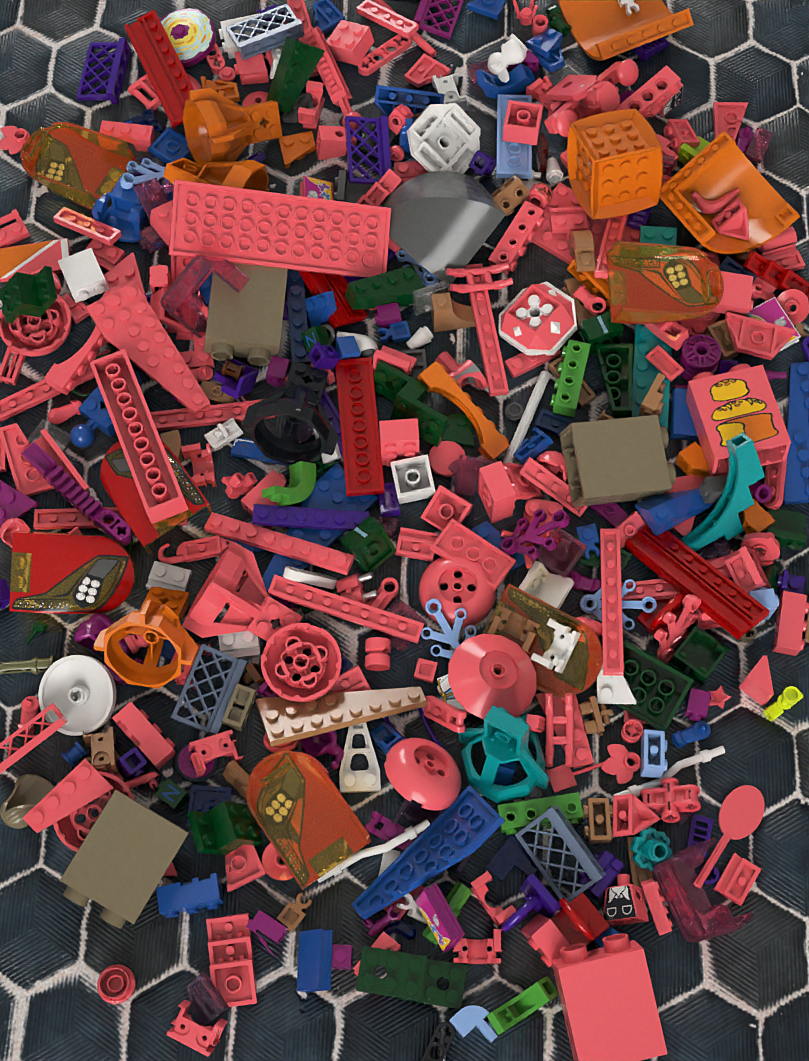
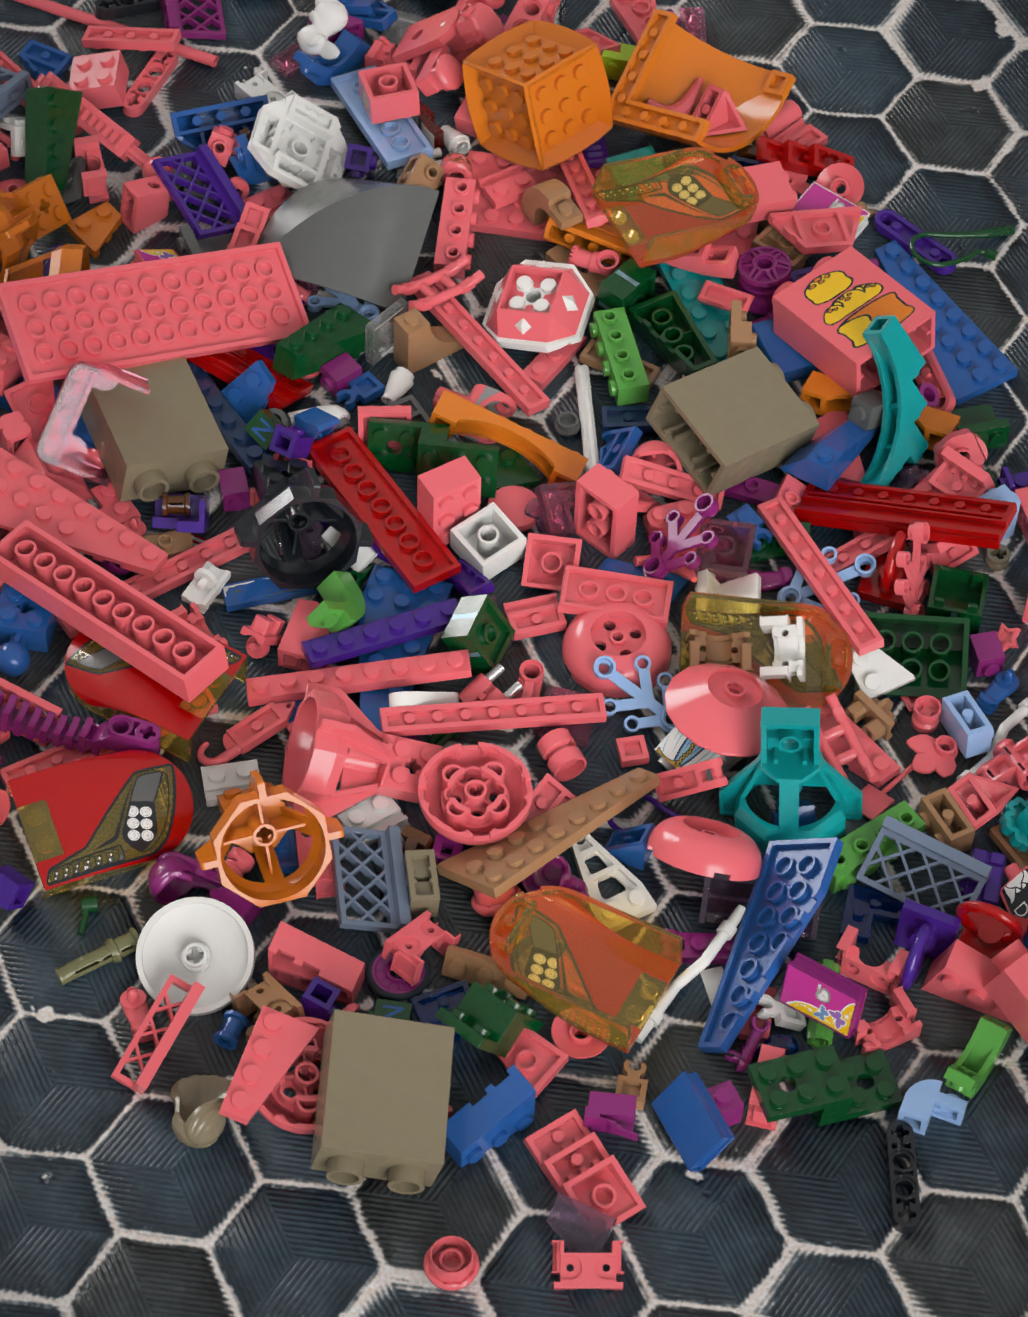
camera: 30 degrees left, 15 degrees down
coral wing [404,53,451,88] -> none

